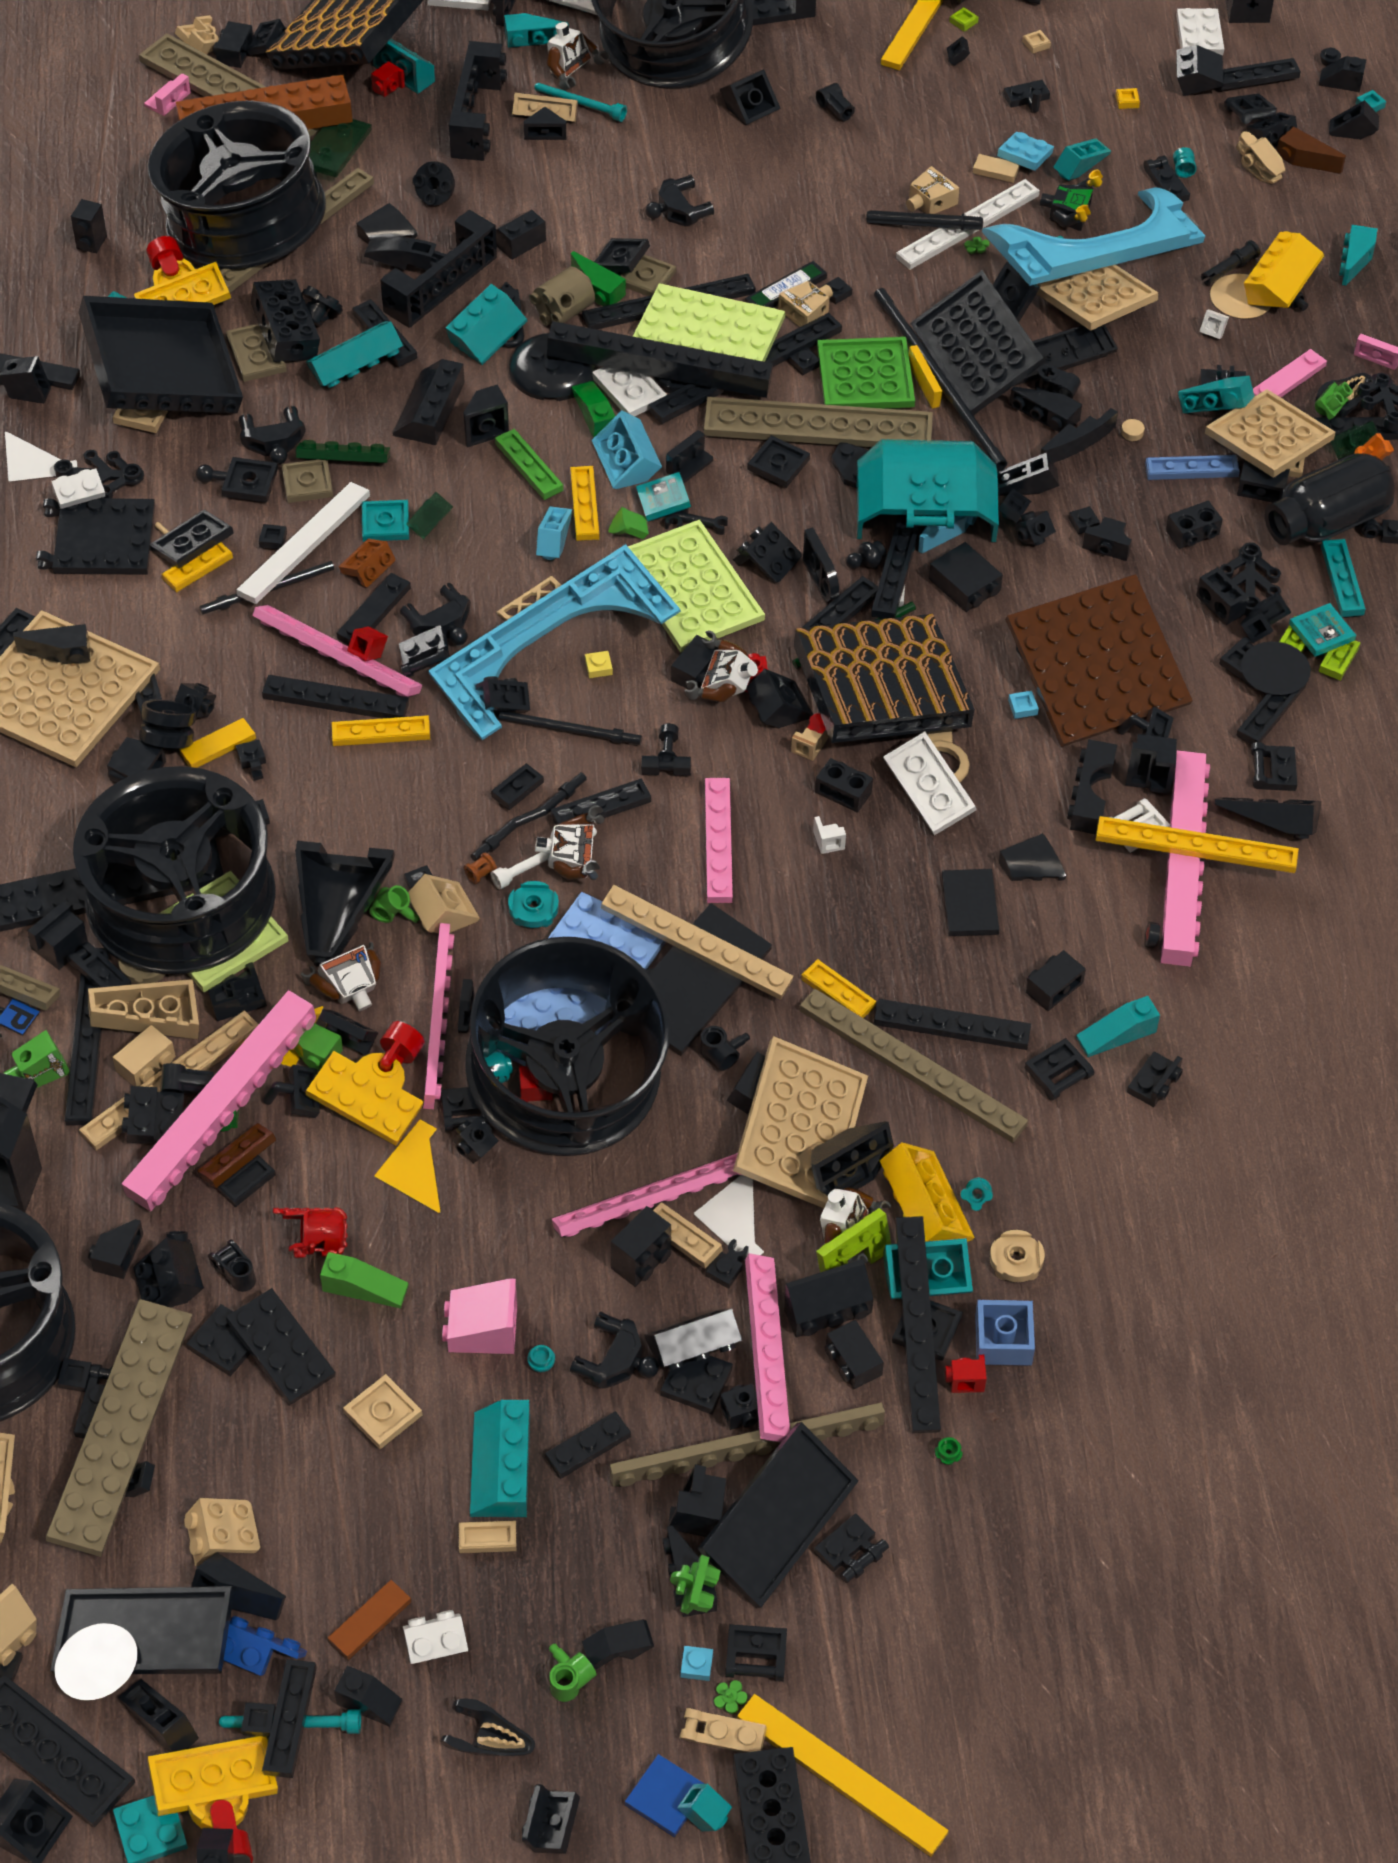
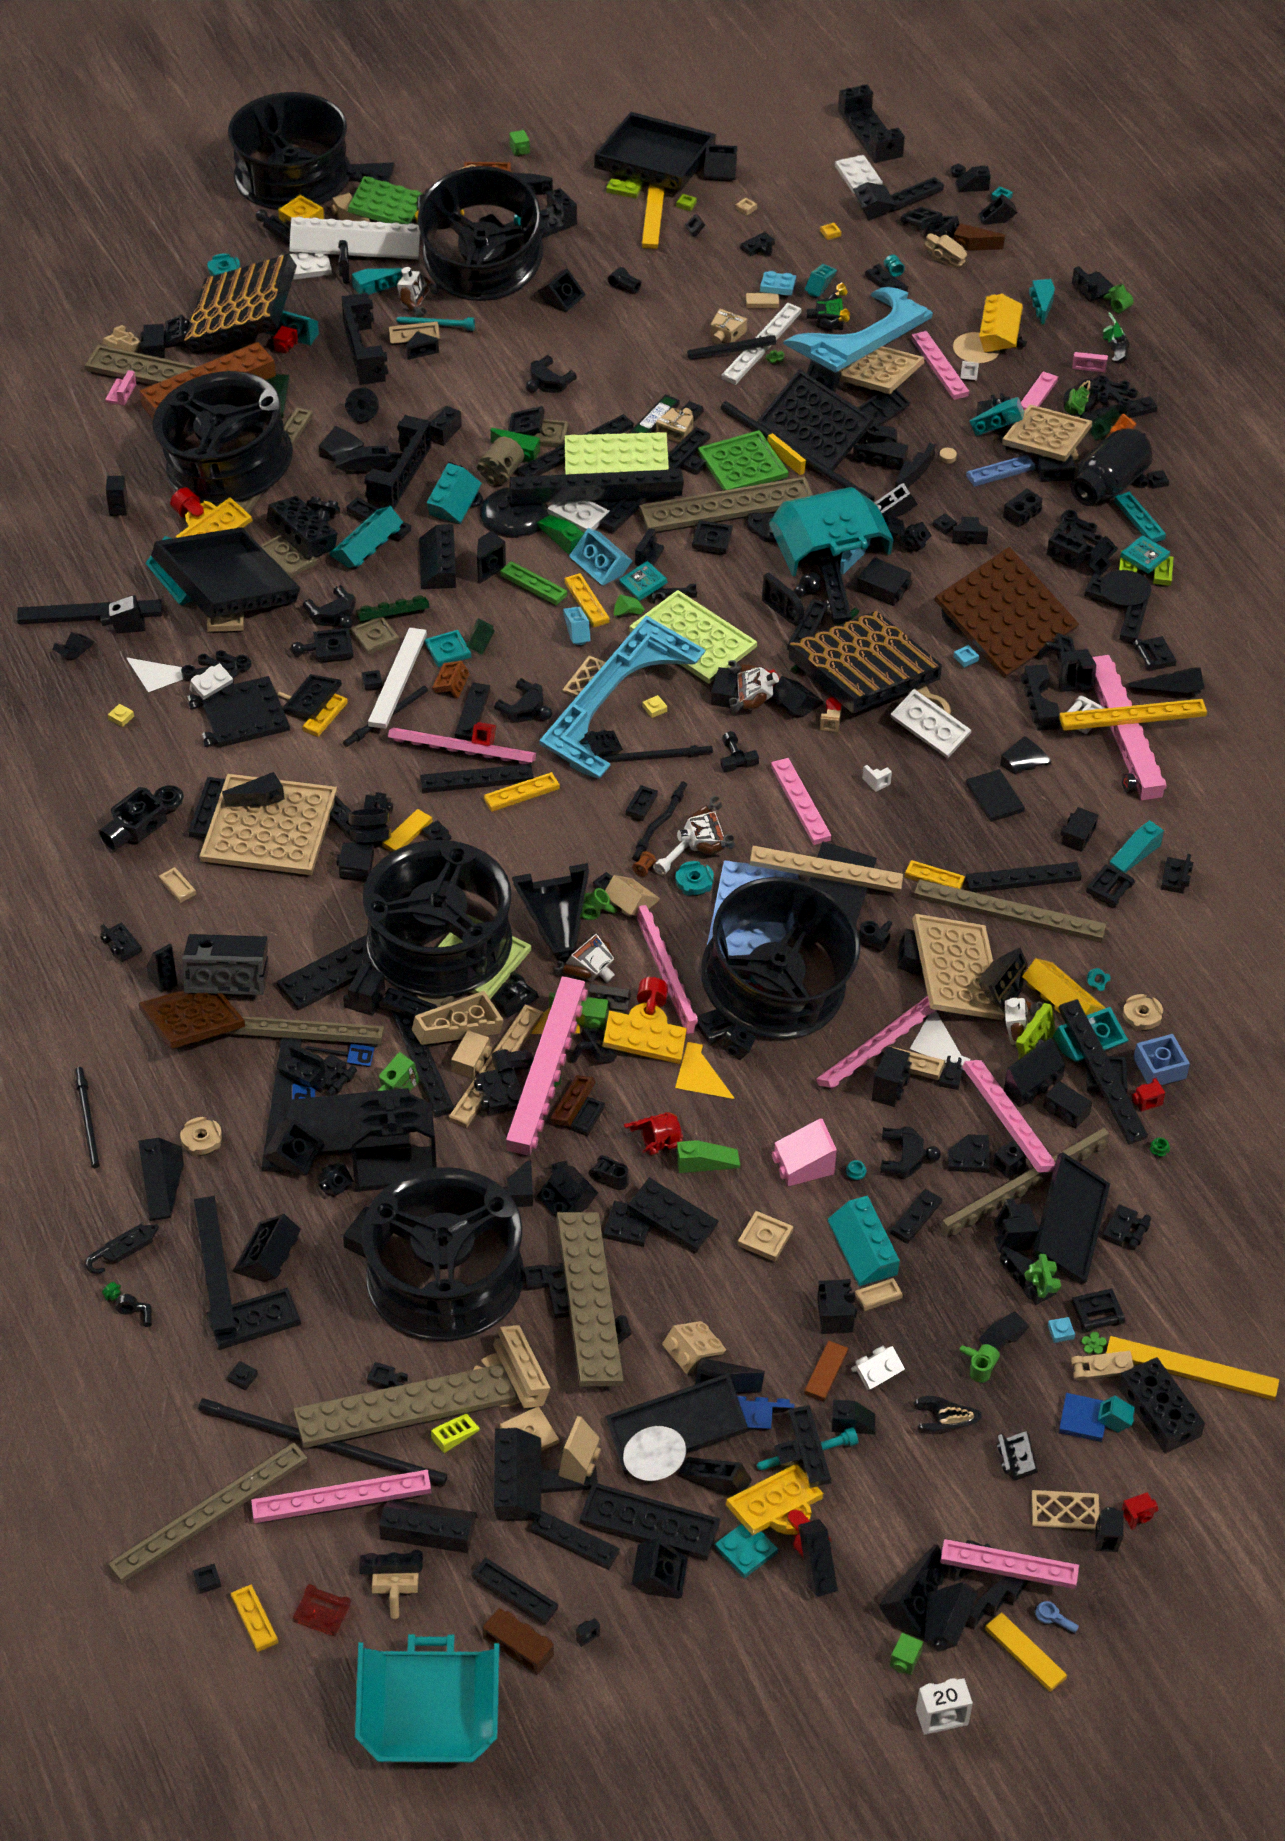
camera: 20 degrees left, 5 degrees down
black plate [399,625,450,678] -> none
black tile [458,979,474,1033] -> none
black plate [551,778,651,825] -> none
slope [644,1309,742,1370] -> none
black bracket [733,521,802,584] -> none
black brick [815,758,873,813] -> none
black pin [1201,240,1261,286] -> none
none -> black piece [817,1279,857,1334]
none -> bright pink plate [911,331,969,400]

